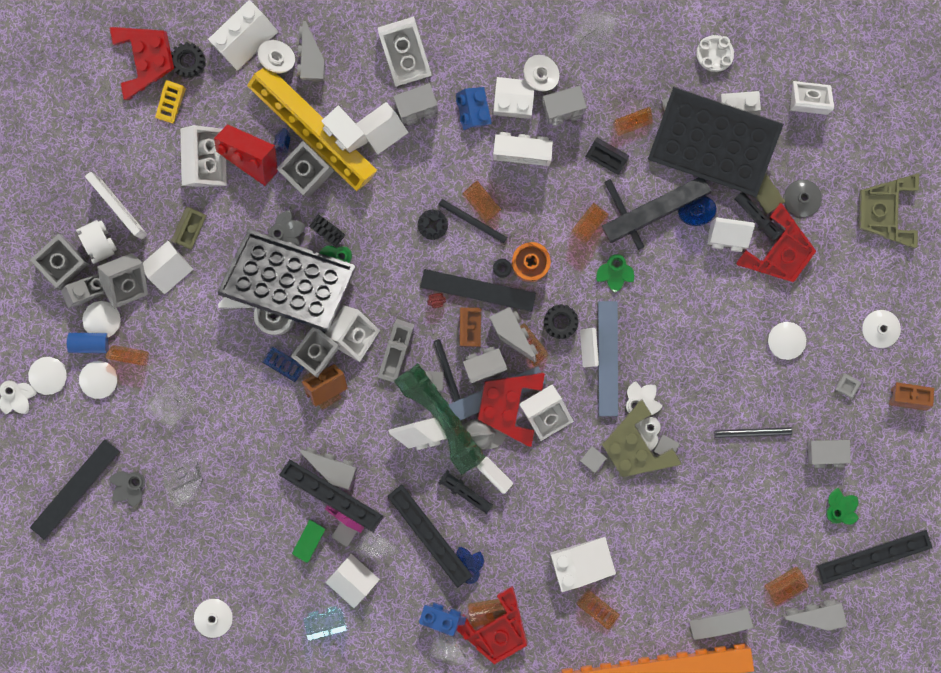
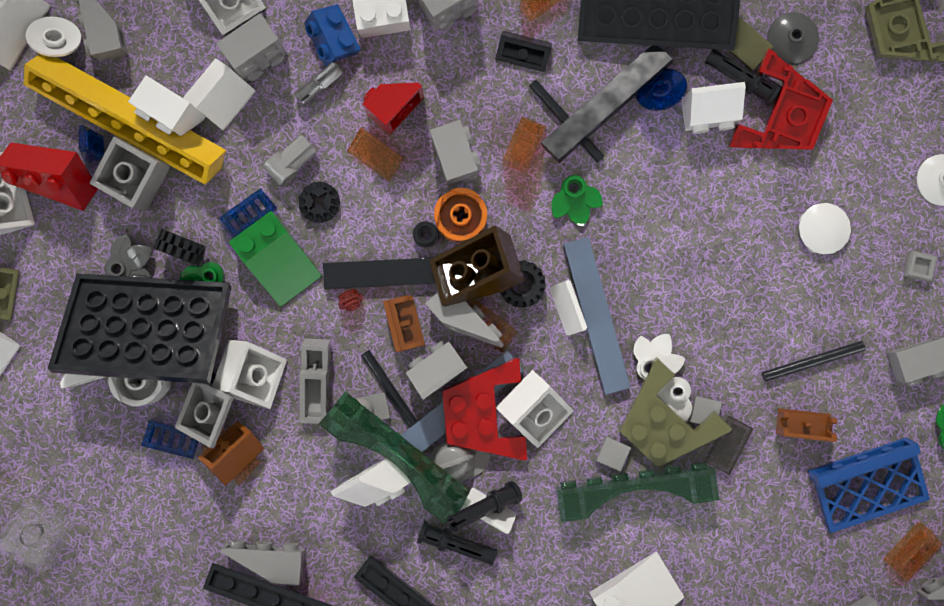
camera: 10 degrees left, 0 degrees up
black bar [438,199,508,244] -> none
white slope [493,132,553,166] -> none
none -> clear blue slope [219,188,277,239]
none -> green slope [229,211,322,307]
none -> light grey piece [263,134,317,187]
none -> flat silver axle [294,62,343,106]
none -> red slope [362,82,424,135]
none -> dark brown slope [429,225,525,307]
none -> light grey brick [430,120,481,189]
none -> black pin [447,481,522,532]
none -> clear green arch [555,462,720,522]
none -> clear smoke tile [705,416,754,475]
none -> dark orange hinge [776,408,838,442]
none -> blue fence [808,437,930,533]

